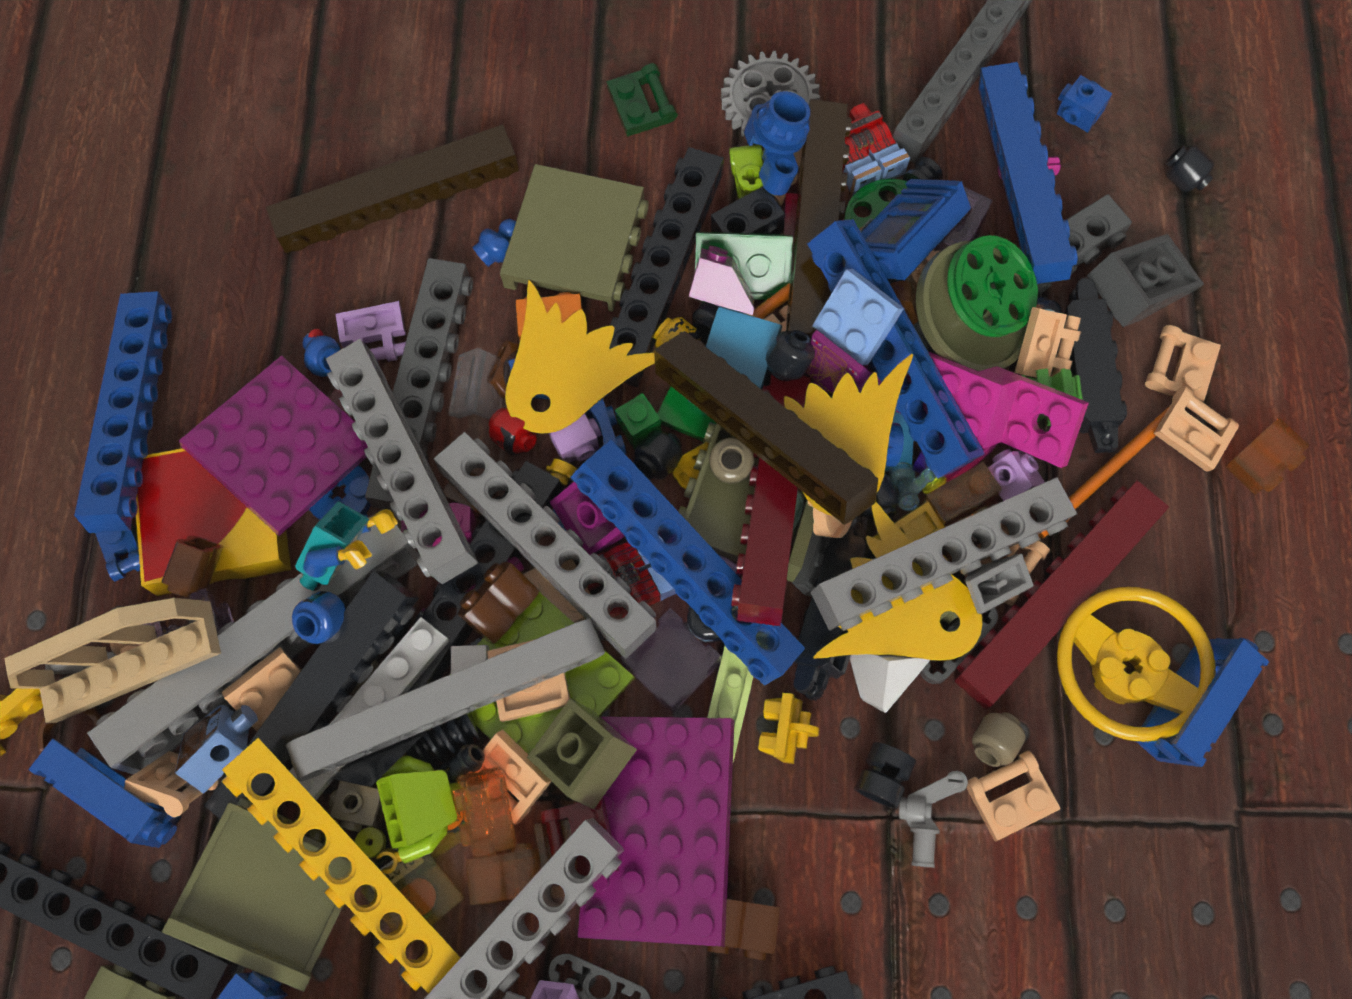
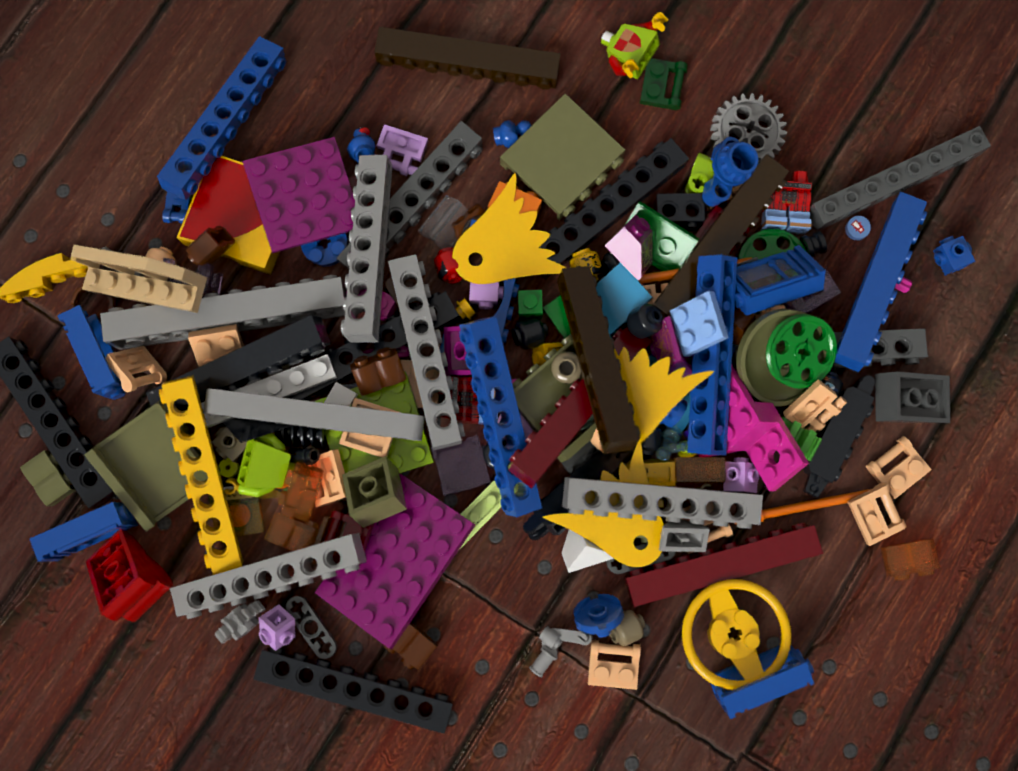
camera: 30 degrees right, 10 degrees up
medium blue torso [175,705,258,794] -> none
blue head [292,591,346,644] -> none
torso [295,501,398,591] -> none
yellow hips [758,693,819,764] -> none
black wheel [854,742,916,809] -> none
black head [1165,145,1214,192] -> none
none -> blue plate [574,594,624,637]
none -> torso [601,12,669,80]
none -> medium blue tile [845,216,871,240]

